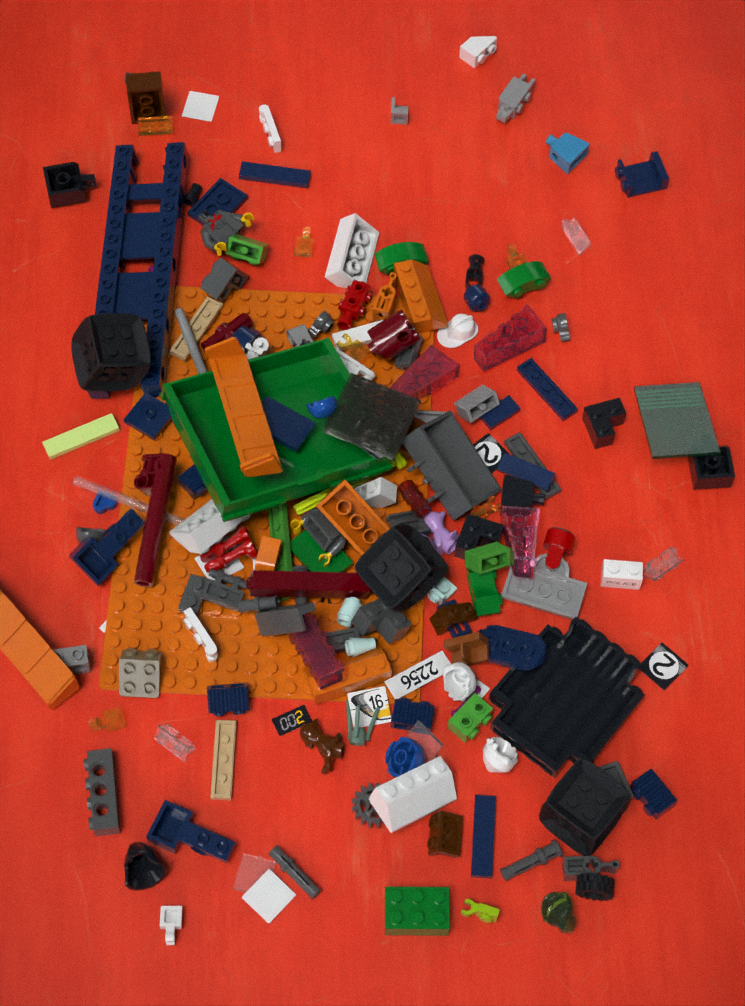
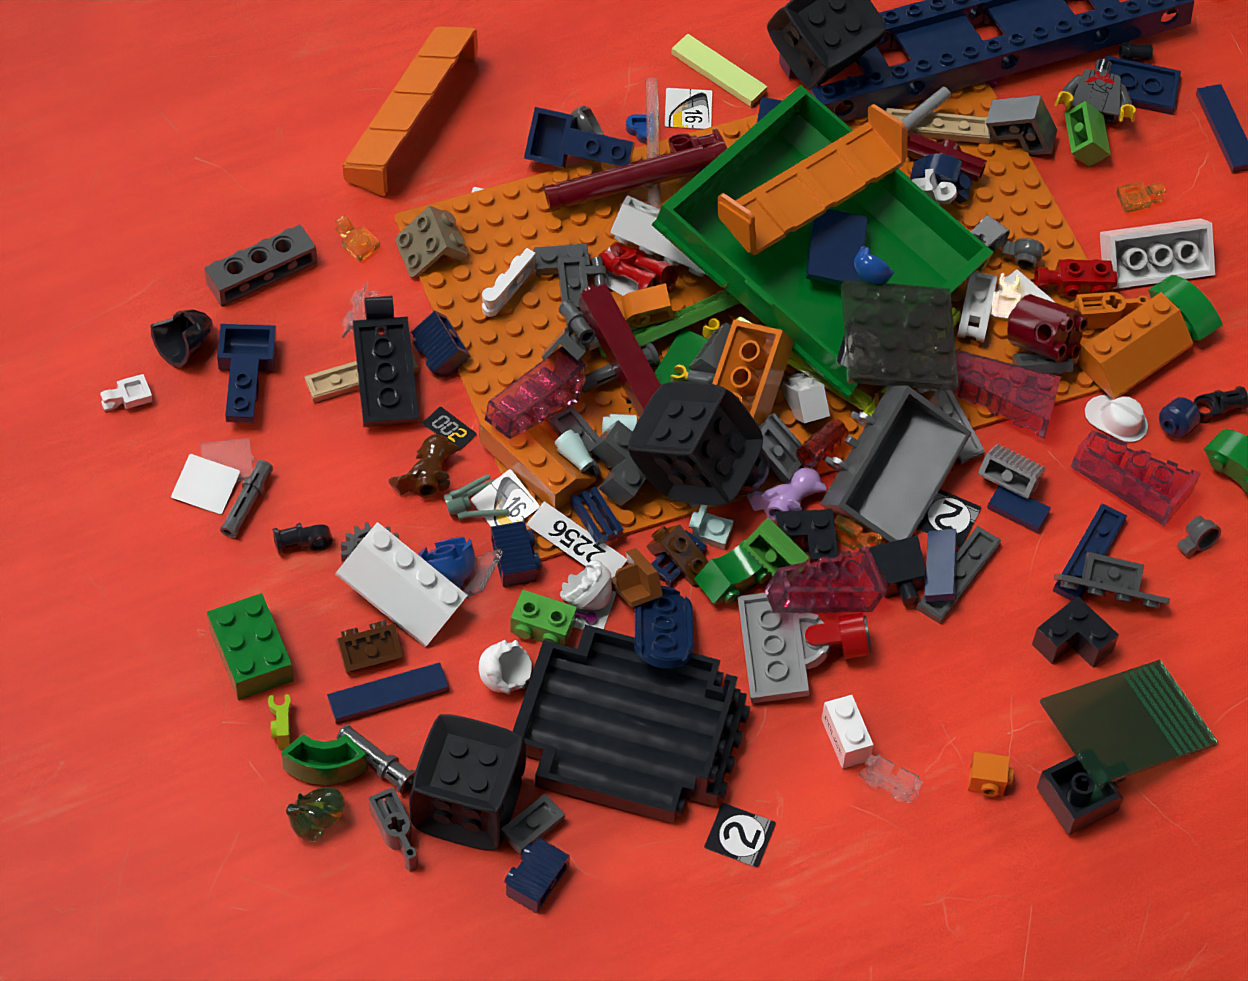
camera: 65 degrees right, 5 degrees down
light grey brick [53,645,91,675] -> none
black tyre [575,873,615,901] -> none
none -> black connector [272,523,333,553]
none -> green brick [281,734,368,785]
none -> black hinge [352,295,419,427]
none -> dark blue tile [570,487,623,545]
none -> sticker [665,88,712,129]
none -> orange brick [968,751,1014,797]
none -> dark grey bracket [1053,552,1170,609]

